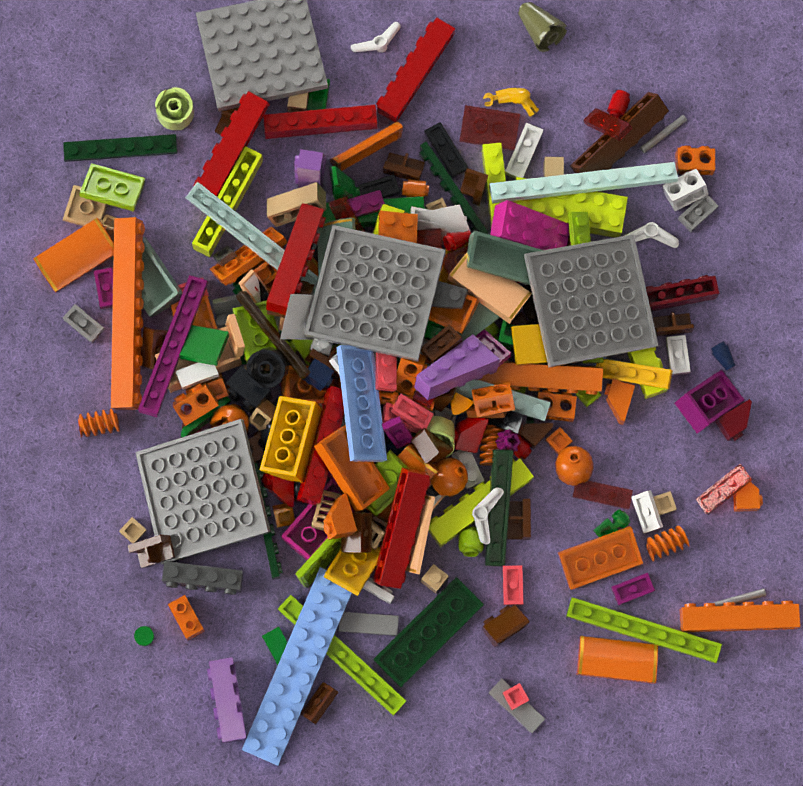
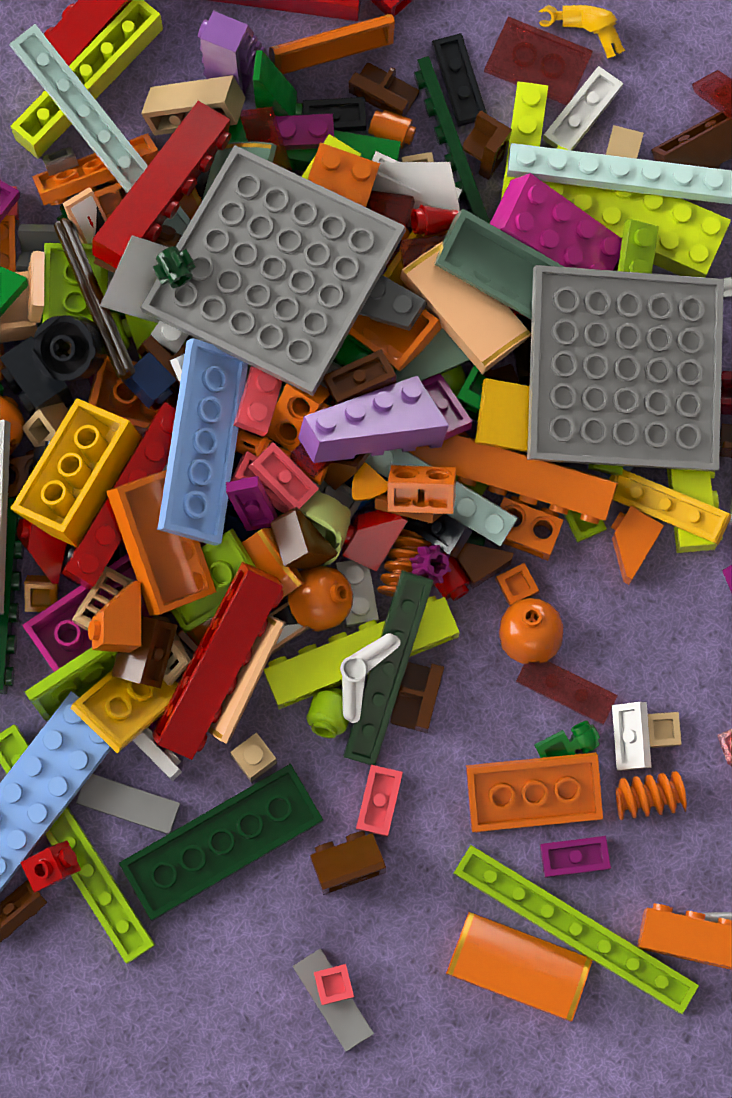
camera: 20 degrees right, 0 degrees up
none -> red brick [20,840,81,893]
none -> dark green gear [153,247,196,288]

